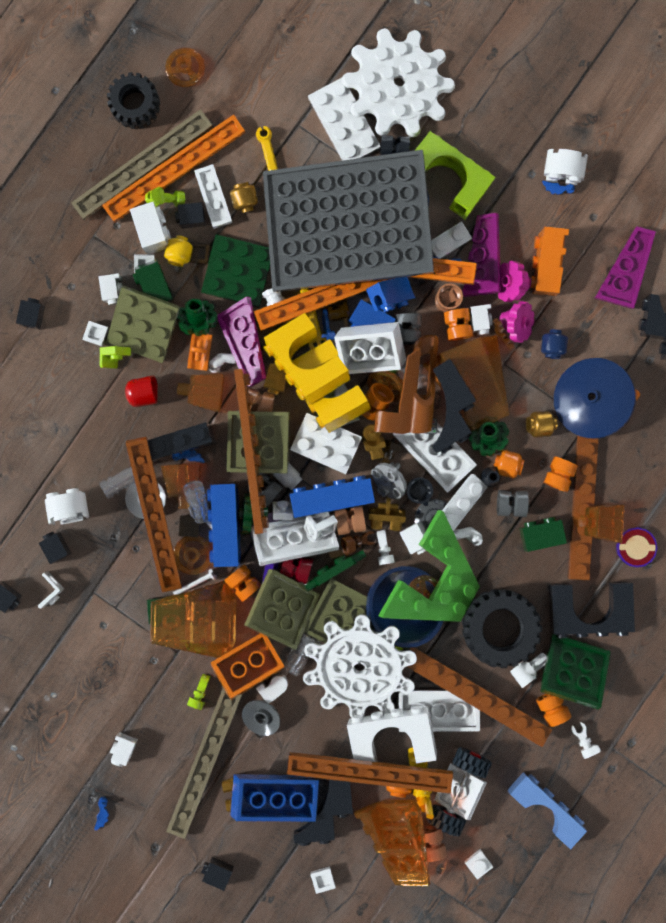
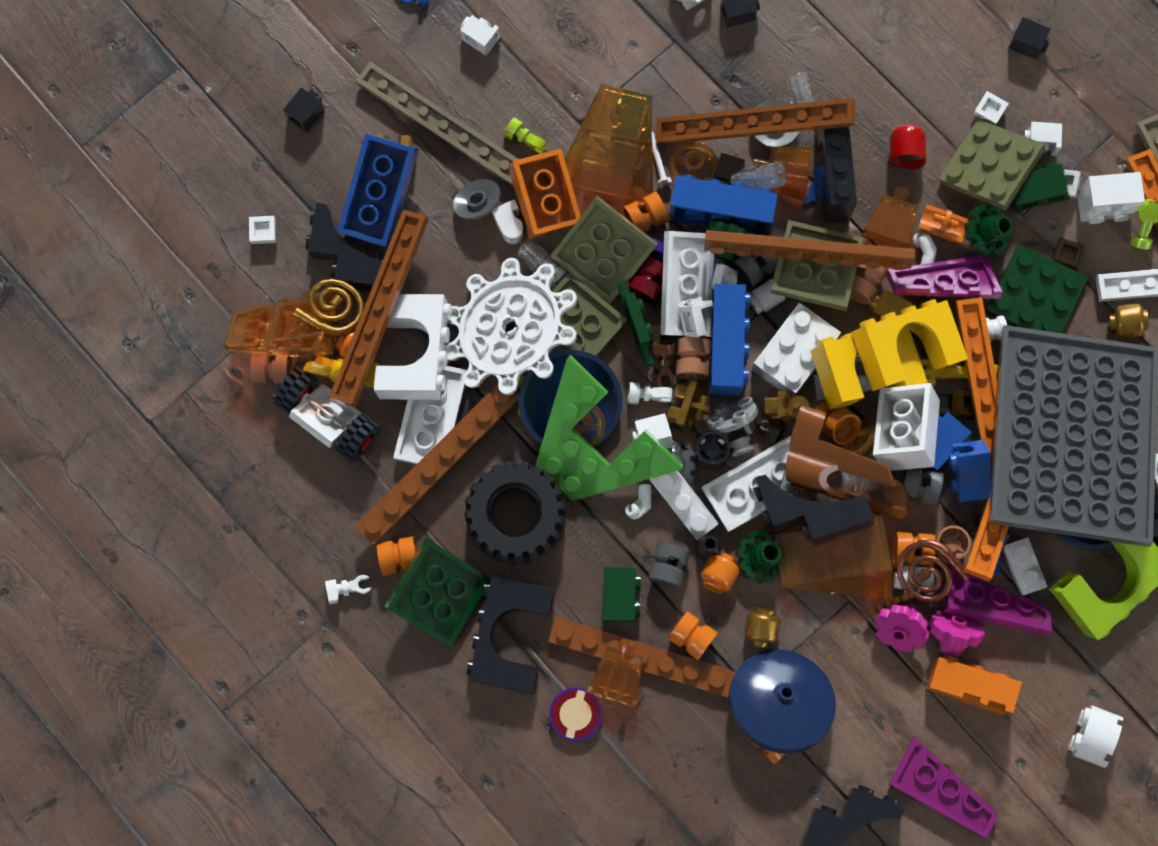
camera: 110 degrees right, 10 degrees down
white brick [45,488,89,525] -> none
lime bracket [100,346,131,369] -> none
yellow head [164,235,193,267] -> none
black brick [175,202,206,229] -> none
blue piece [321,309,335,340] -> none
white plate [464,849,493,879] -> none
medium blue arch [508,772,587,849] -> none
white axle [510,653,547,688] -> none
dark blue head [541,329,568,359] -> none
blue piece [542,180,575,195] -> none
none -> pearl gold piece [293,279,364,336]
none -> white bush [729,436,754,457]
none -> copper piece [896,539,971,603]

